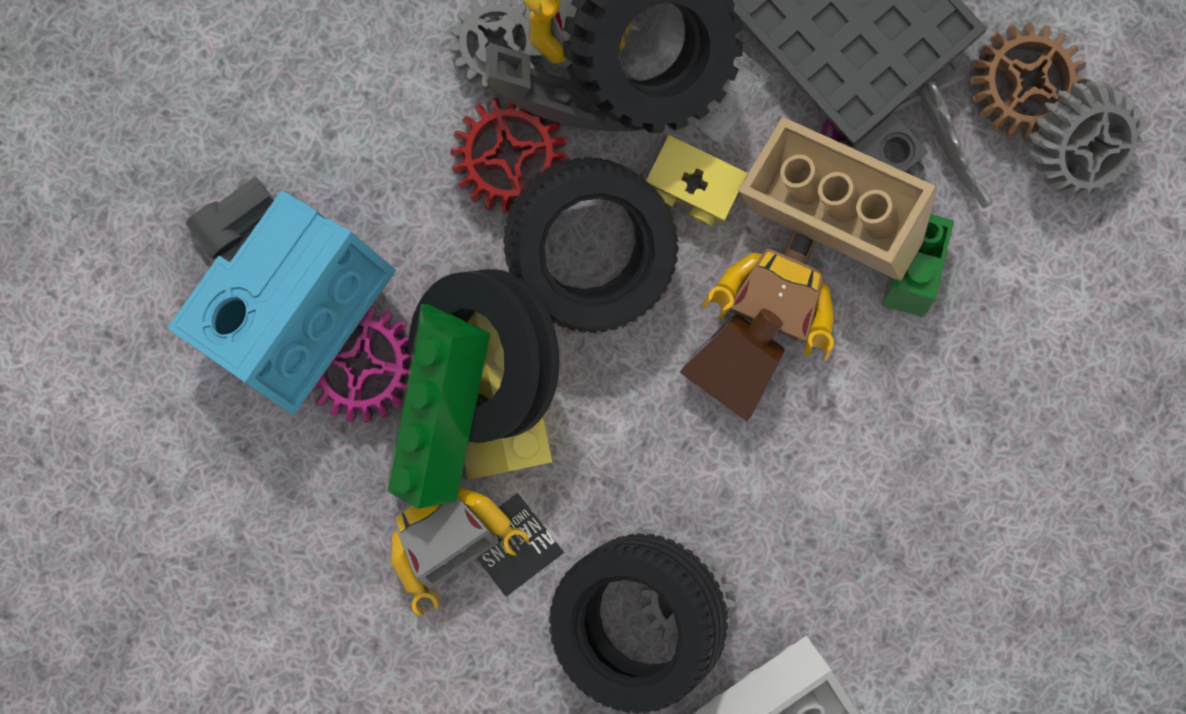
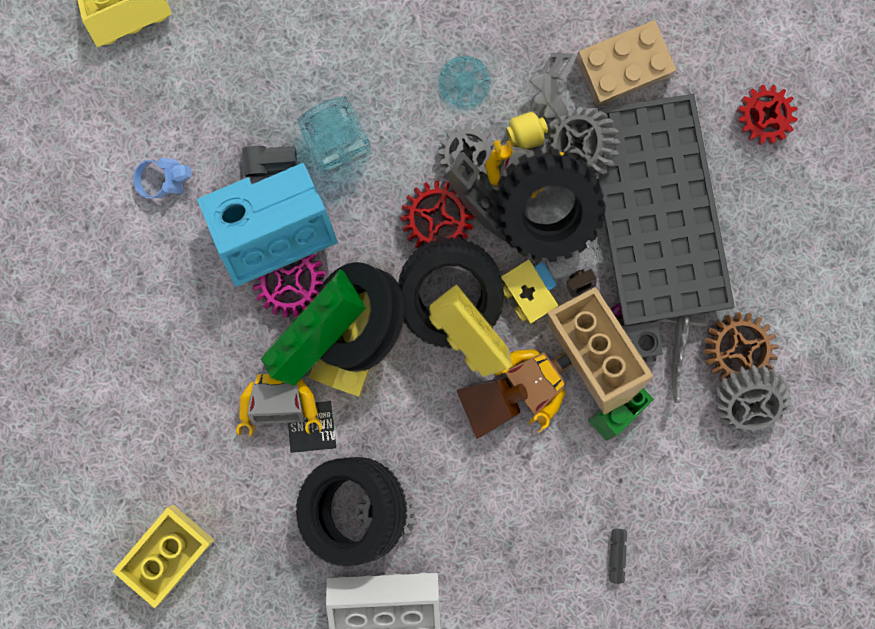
camera: 30 degrees right, 0 degrees up
none -> light blue piece [133,158,192,199]
none -> clear light blue piece [297,96,372,174]
none -> light yellow slope [429,284,512,377]
none -> dark azure tile [534,262,557,291]
none -> dark brown plate [567,269,597,297]
none -> dark grey axle [609,528,627,584]

